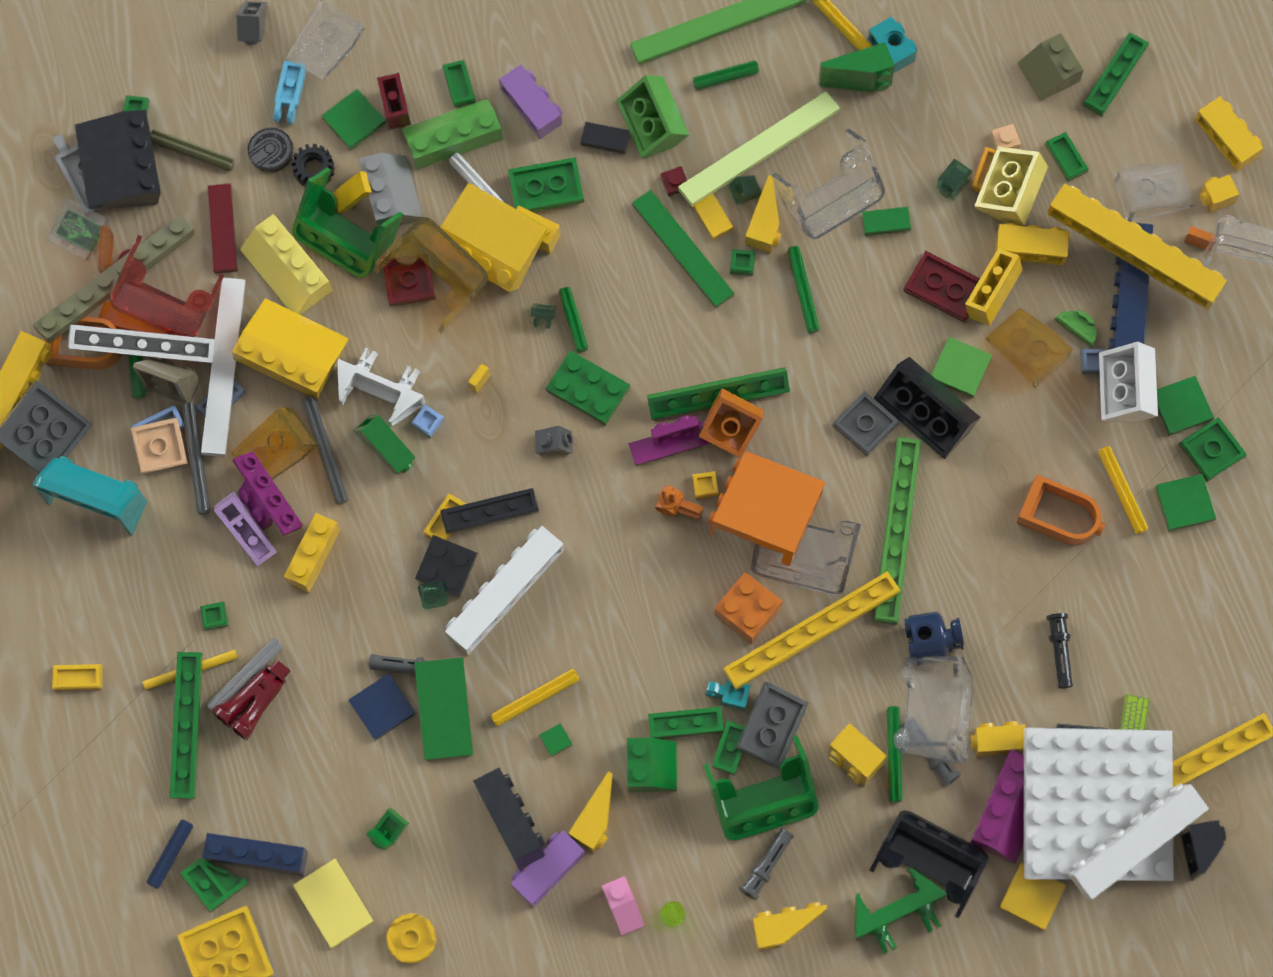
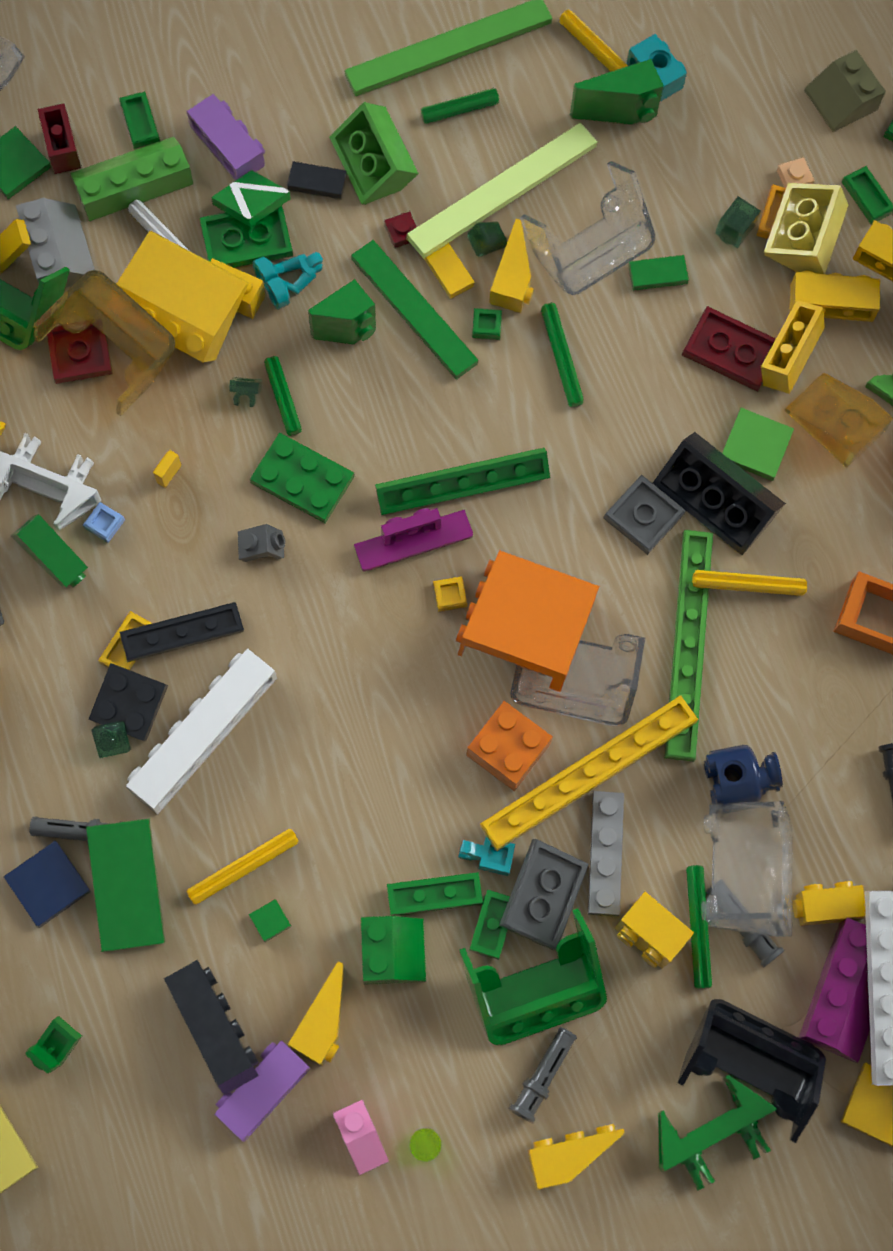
camera: 10 degrees left, 0 degrees up
yellow tile [386,913,437,964] -> none
orange axle [655,485,703,520] -> none
orange slope [698,389,764,458] -> none
none -> green tile [211,170,291,227]
none -> teal piece [253,252,323,310]
none -> green slope [308,279,376,345]
none -> light grey plate [588,791,624,916]
none -> yellow axle [692,570,807,596]

